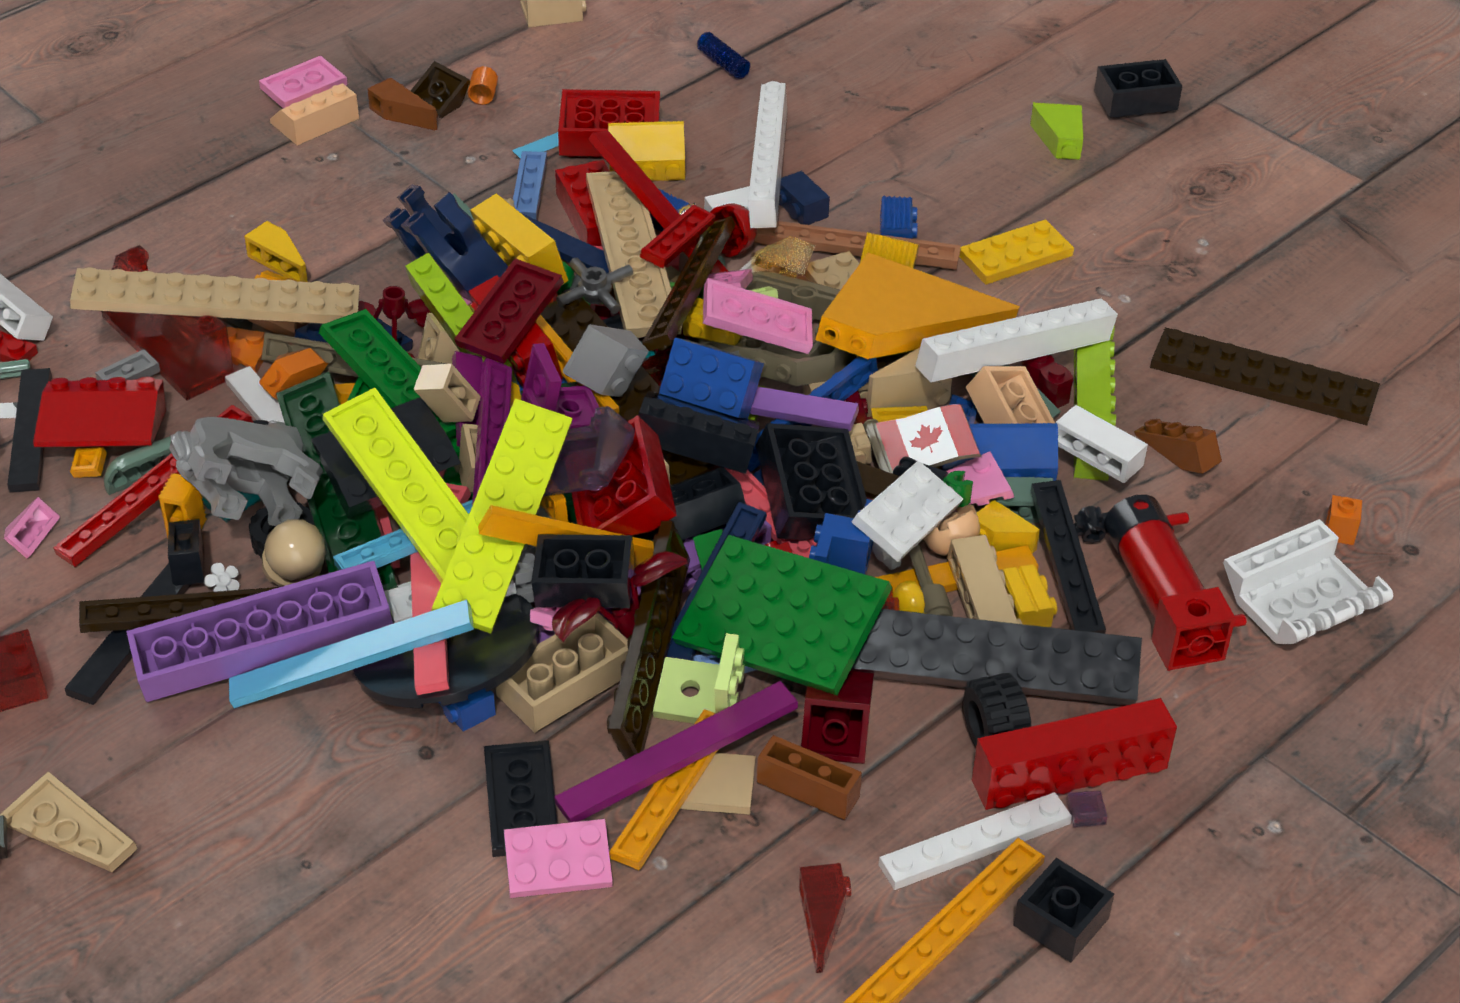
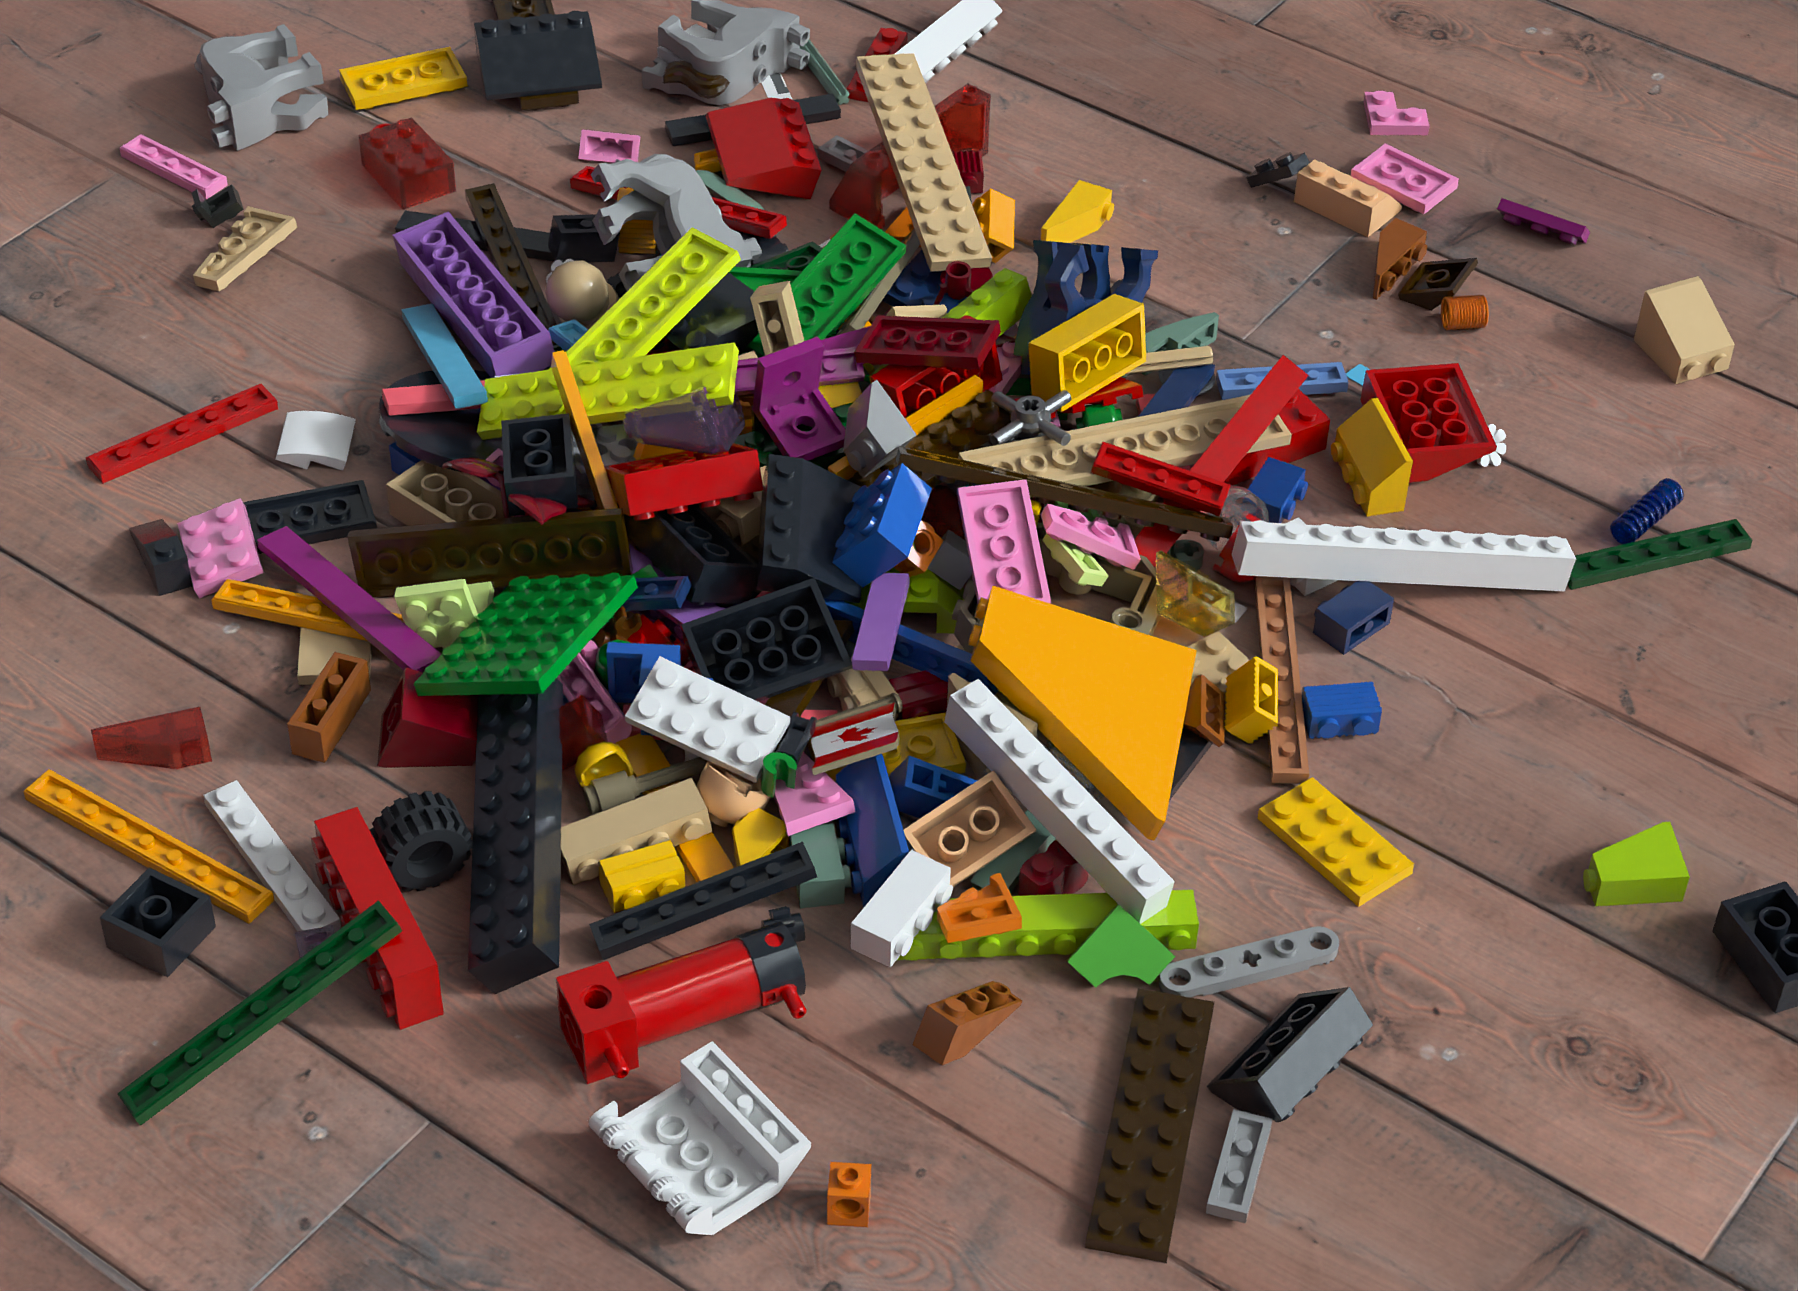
camera: 80 degrees right, 0 degrees up
none -> red tile [86,384,278,484]
none -> dark green tile [117,900,402,1126]
none -> black slope [129,519,193,596]
none -> white slope [275,411,356,471]
none -> orange wing [937,873,1022,943]
none -> bright green tile [1066,904,1175,987]
none -> light grey piece [1159,926,1339,998]
none -> light grey plate [1206,1109,1273,1223]
none -> slope [1207,987,1373,1122]
none -> black plate [1246,152,1310,188]
none -> bright pink plate [1363,91,1429,135]
none -> magenta plate [1497,198,1590,245]
none -> dark green tile [1567,519,1753,590]

